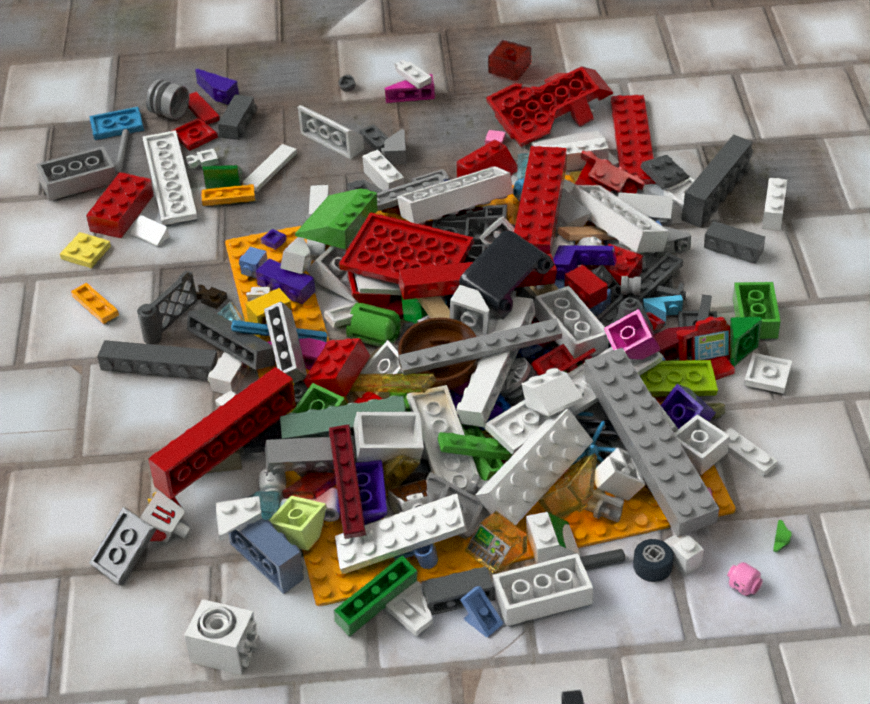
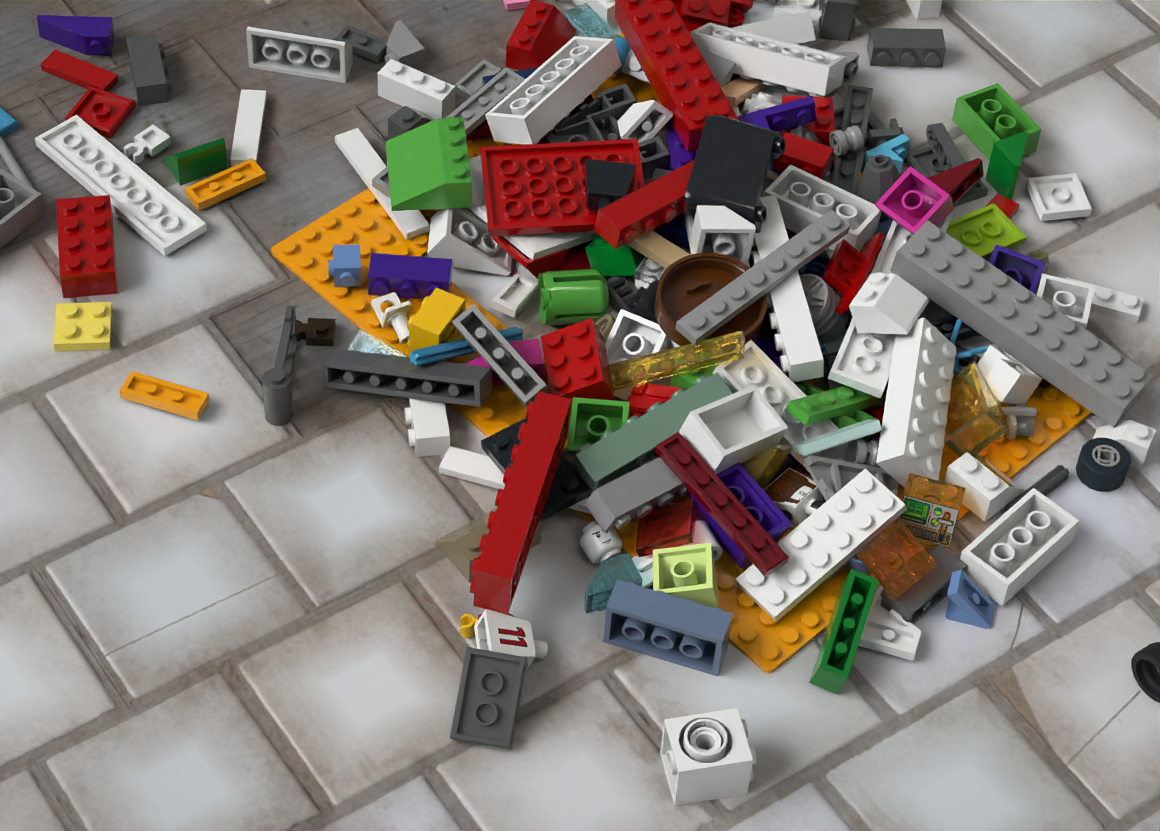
camera: 35 degrees left, 5 degrees up
dark grey brick [97,340,218,380] -> none
white slope [130,215,169,247] -> none
light grey wheel [146,79,189,120] -> none
white wing [216,496,262,541] -> none
dark purple tile [261,229,287,250] -> none
white slope [280,237,311,274] -> none
piece [676,317,730,361] -> none
none -> black torso [584,159,636,216]
none -> light aqua tile [792,419,882,456]
none -> clear orange piece [856,520,938,601]

